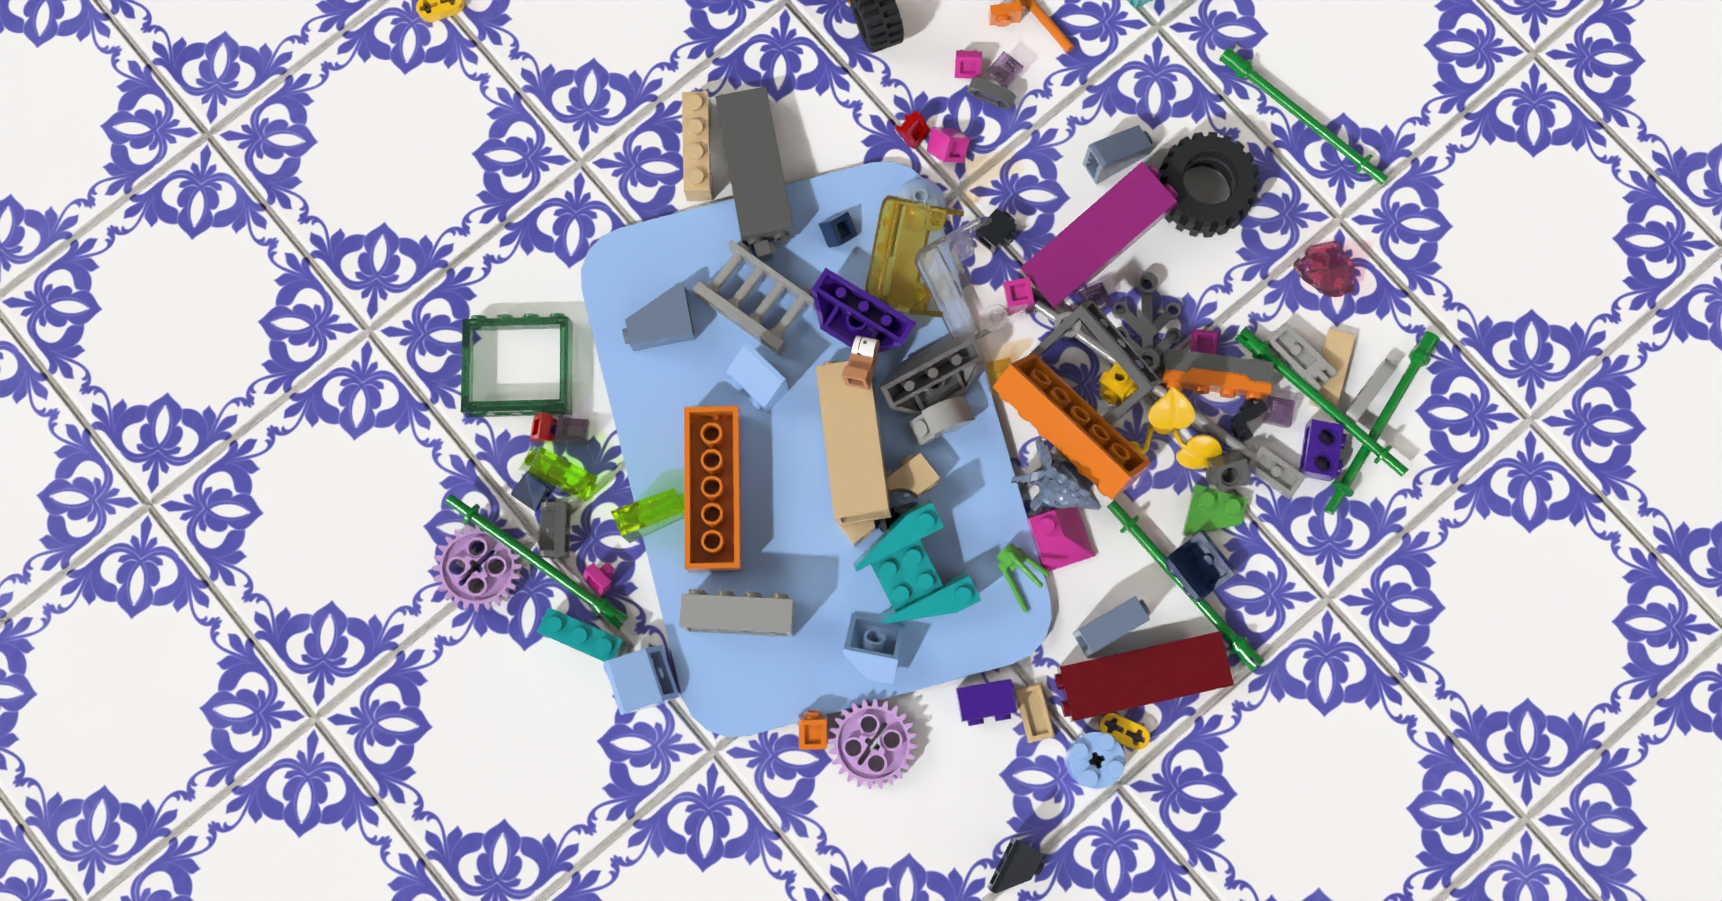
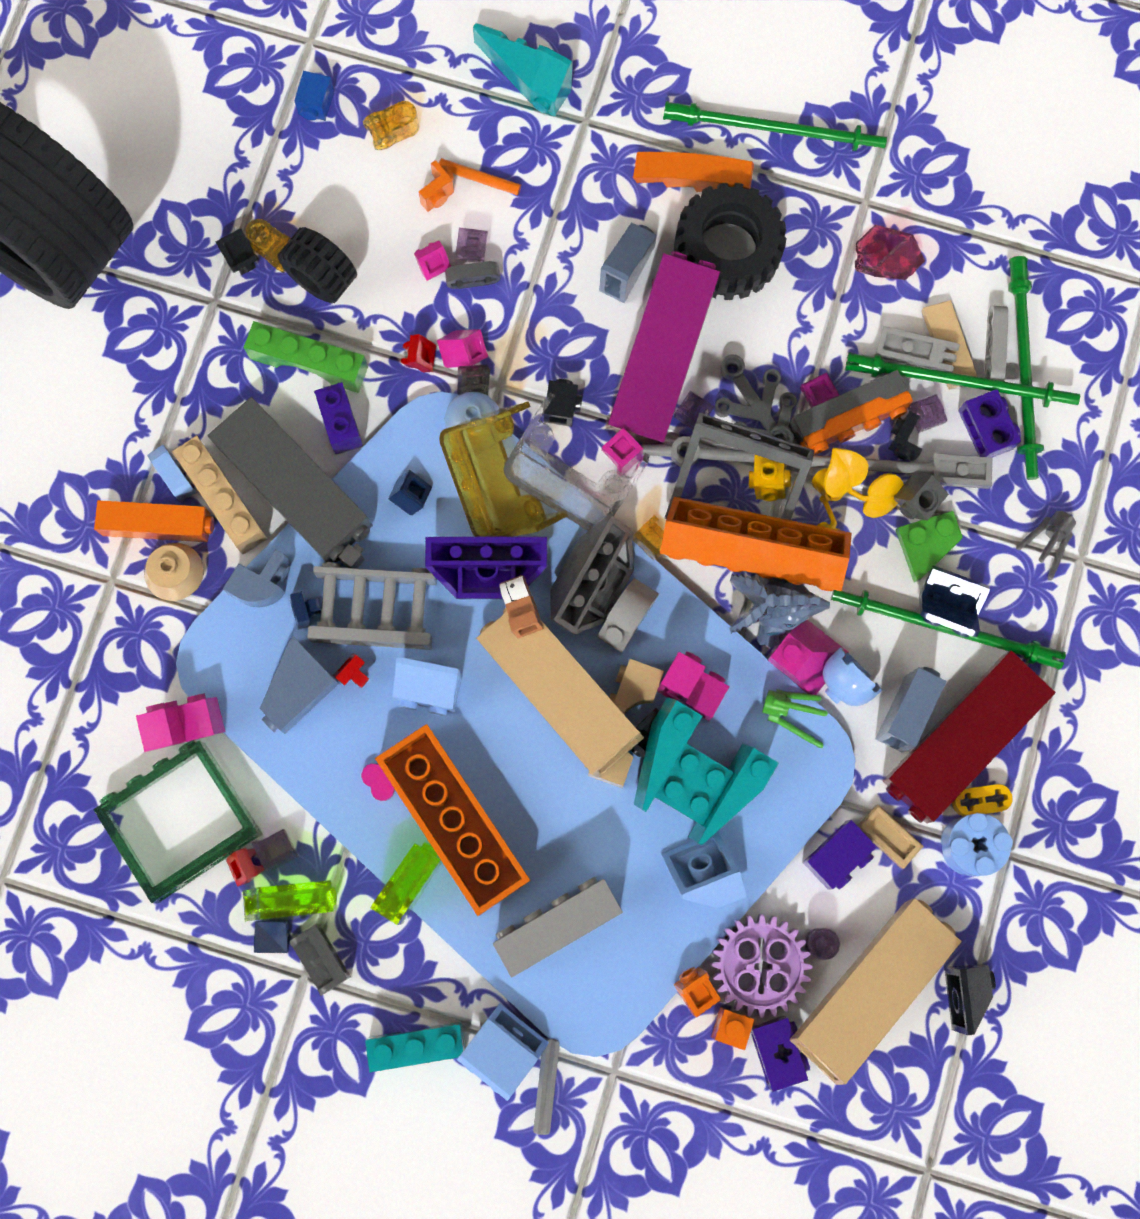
camera: 40 degrees left, 0 degrees up
lavender gear [432,525,522,612] -> none
green bar [445,494,629,630] -> none
dark pink tile [583,562,615,597] -> none
none -> orange brick [94,500,214,542]
none -> dark pink brick [136,693,225,752]
none -> tan cone [144,543,204,601]
none -> light blue piece [147,445,196,502]
none -> sand blue brick [223,549,290,607]
none -> bright green arch [243,321,368,393]
none -> dark blue tile [290,591,322,630]
none -> dark purple brick [314,382,363,455]
none -> red tile [333,653,369,688]
none -> dark pink tile [361,764,395,801]
none -> clear smoke tile [457,364,490,395]
none -> light grey axle [533,1038,560,1135]
none -> orange slope [633,152,754,192]
none -> dark pink brick [657,651,730,721]
none -> orange brick [711,1007,754,1050]
none -> dark purple brick [750,1015,810,1092]
none -> tan brick [790,898,962,1085]
none -> clear purple wheel [804,928,840,960]
none -> light blue cylinder [823,647,883,707]
none -> flat silver plant [1016,511,1076,581]

